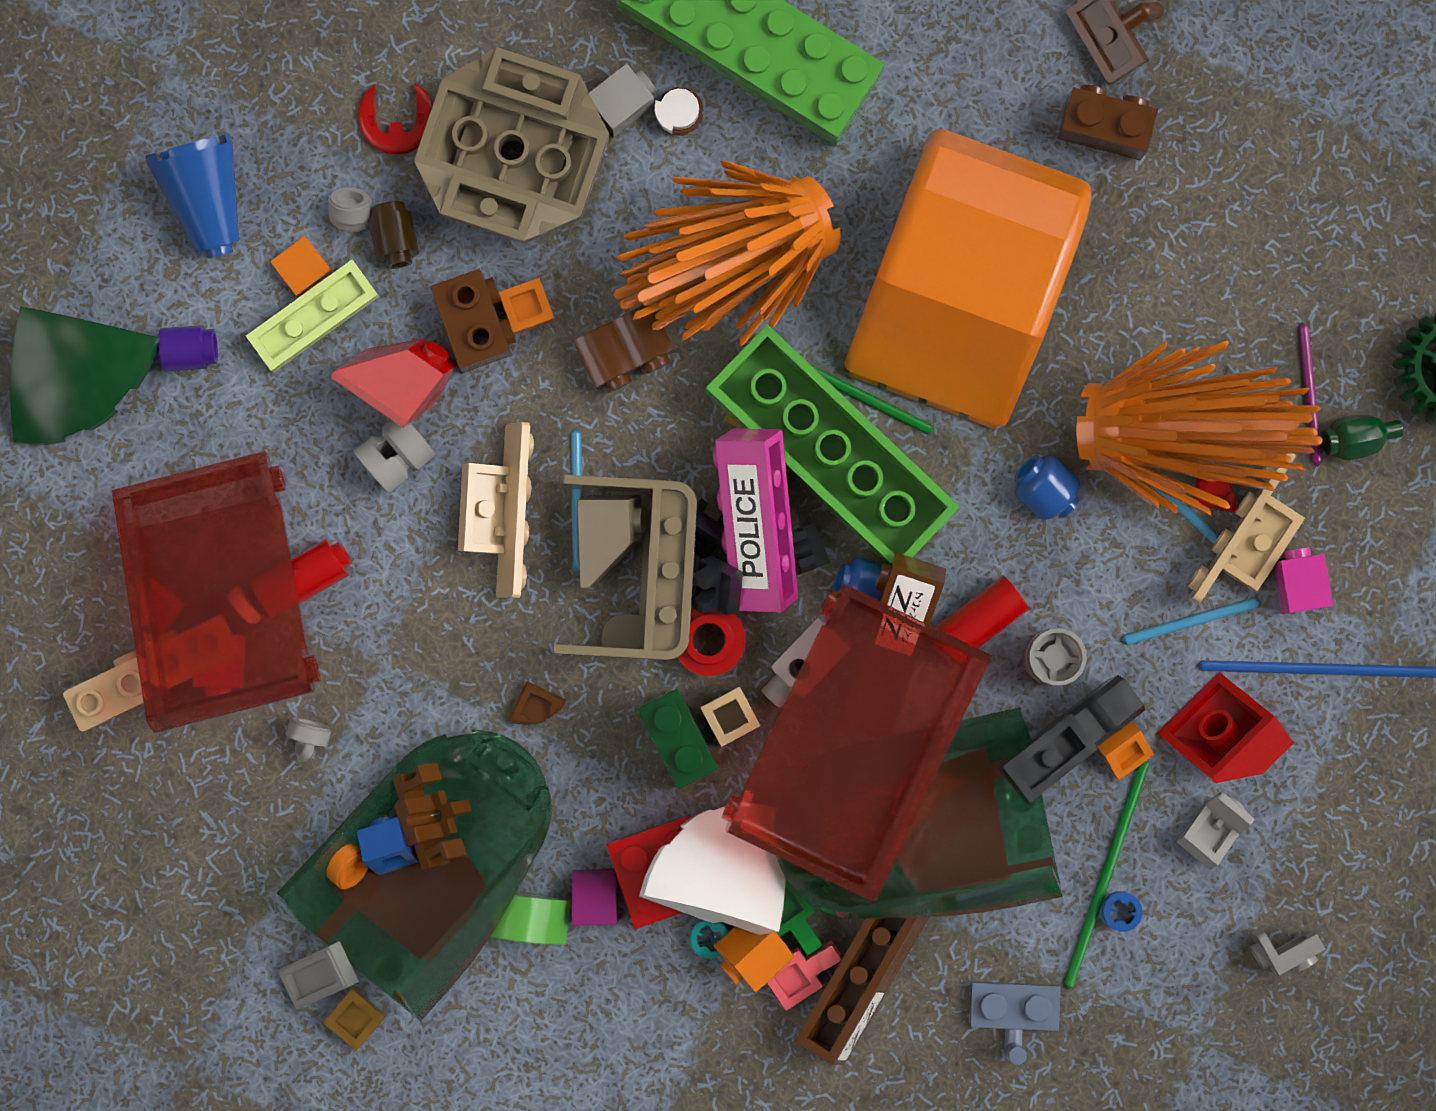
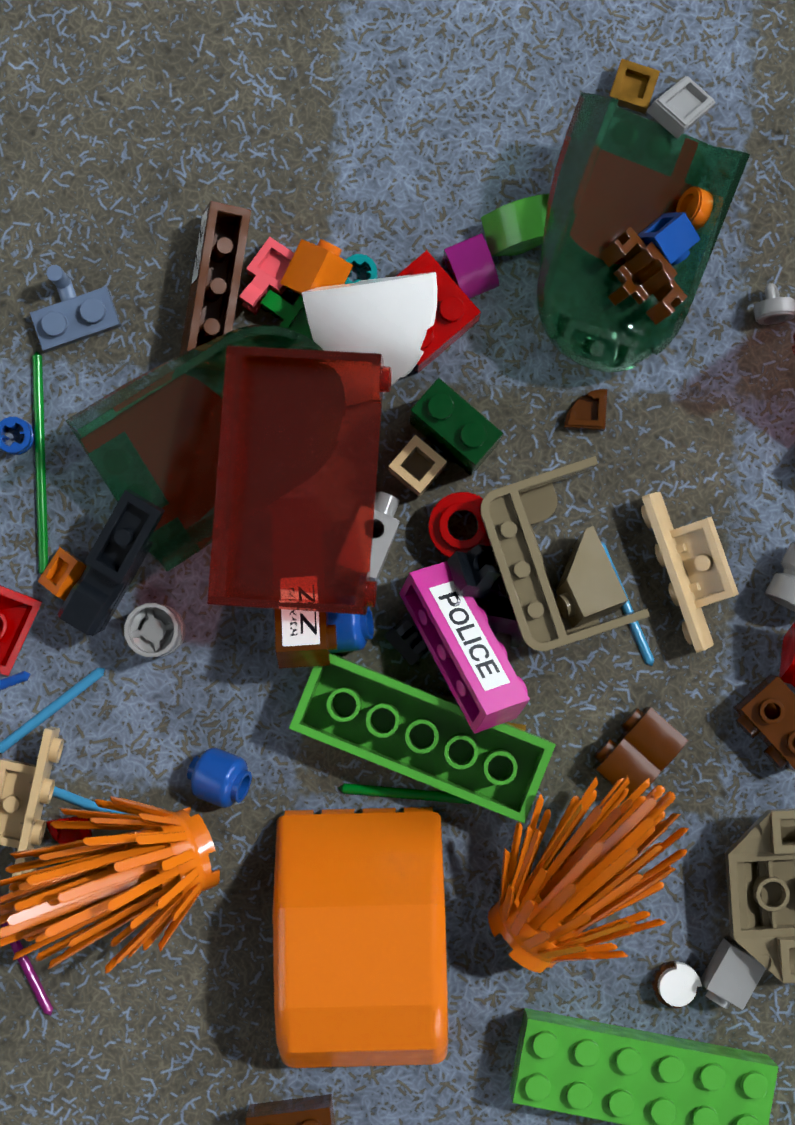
camera: 160 degrees right, 0 degrees up
orange plate [499,277,555,335] -> none
red brick [931,575,1029,663] -> none

